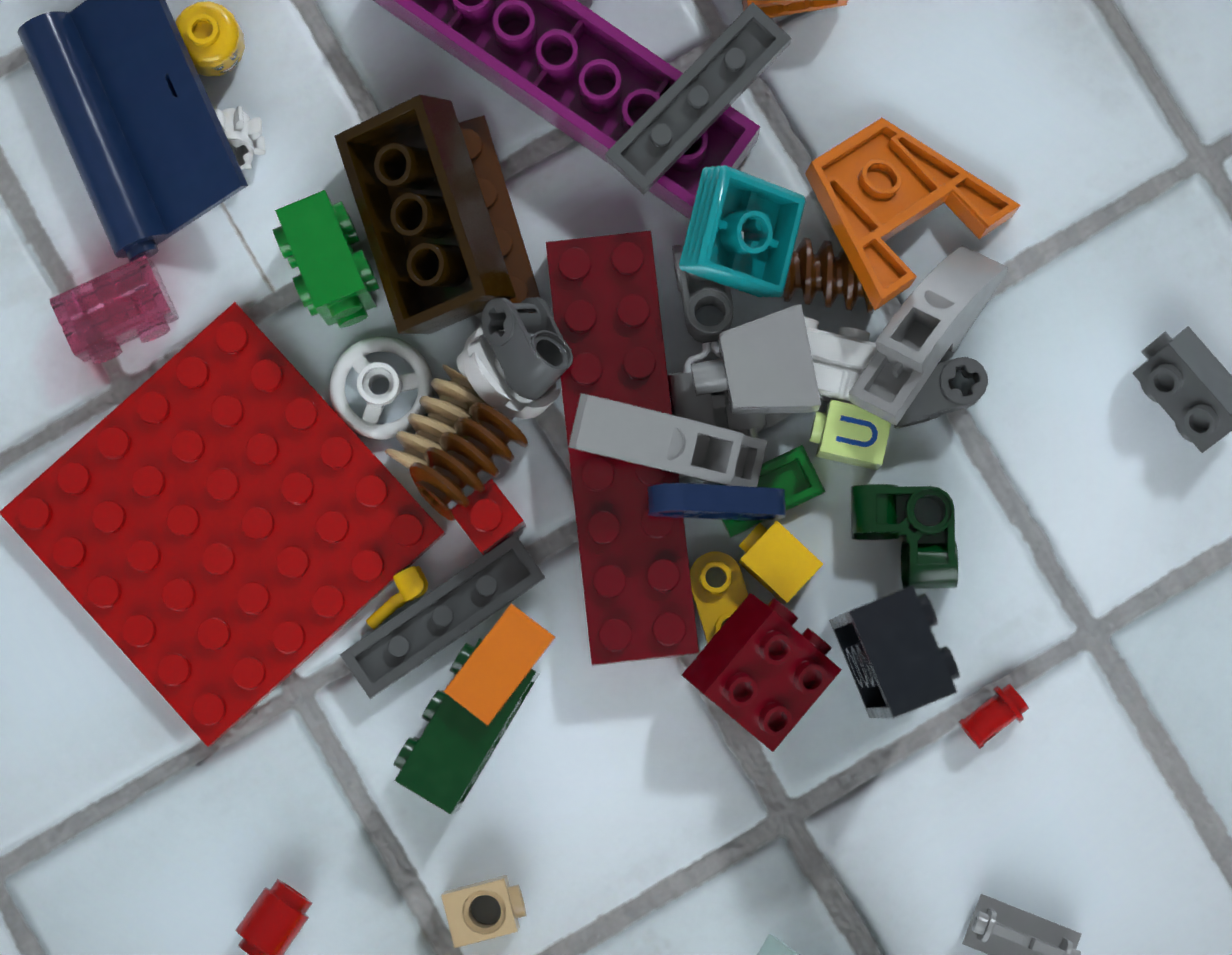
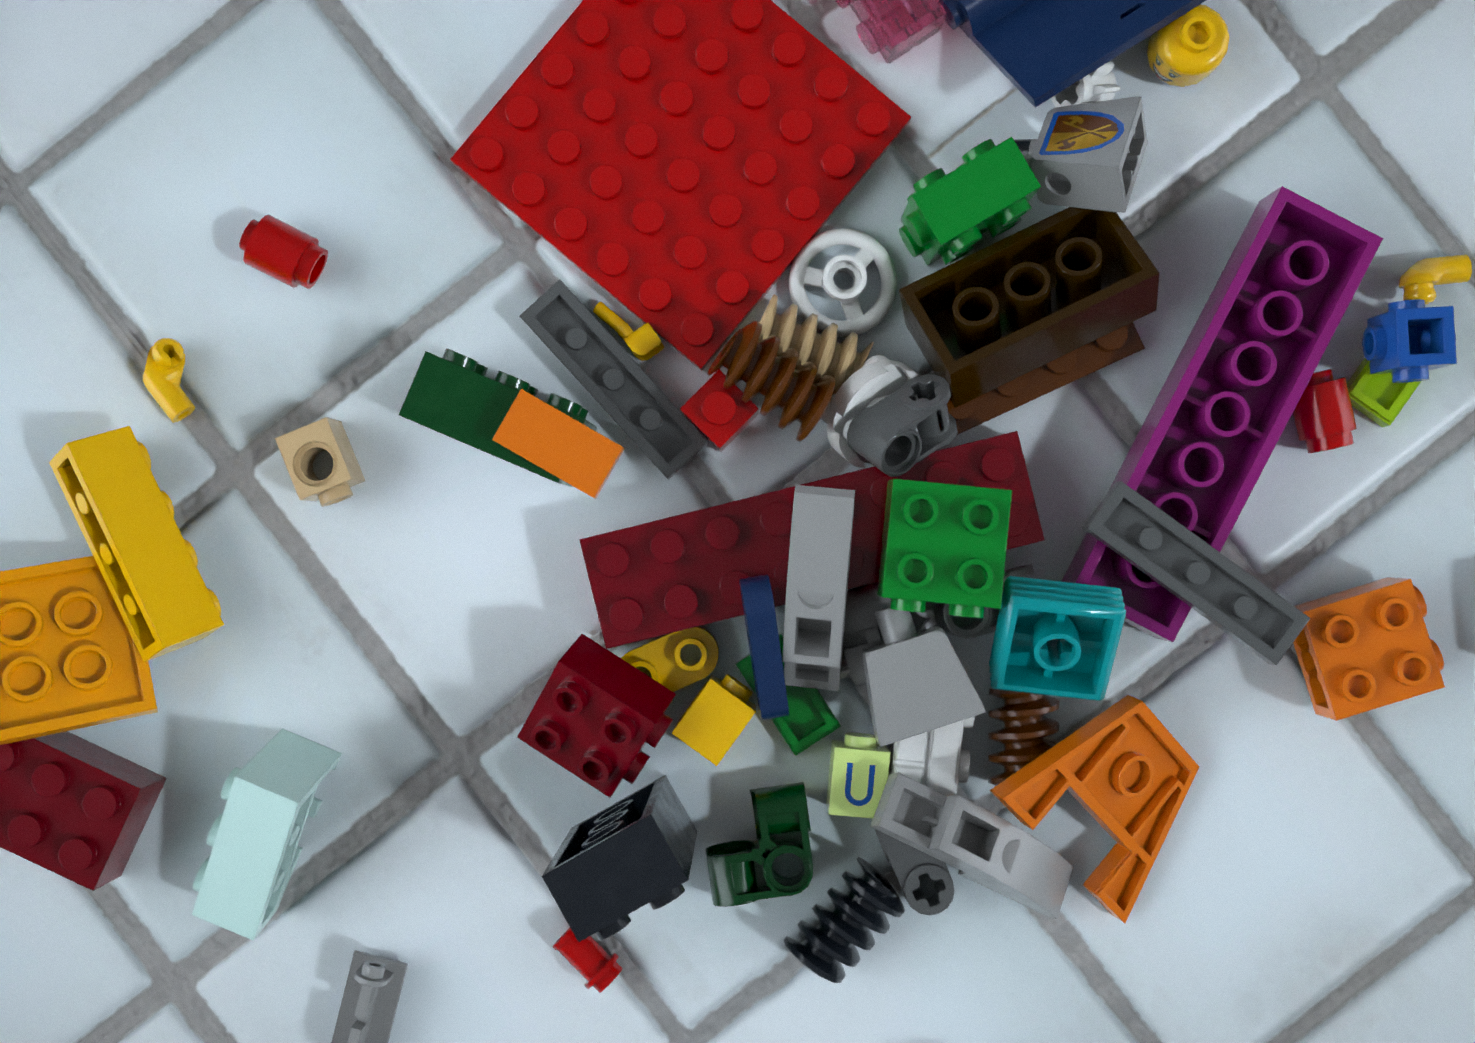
camera: 75 degrees right, 5 degrees up
none -> black piece [783,857,905,983]
none -> green brick [877,479,1012,618]
none -> light grey torso [1014,96,1148,212]

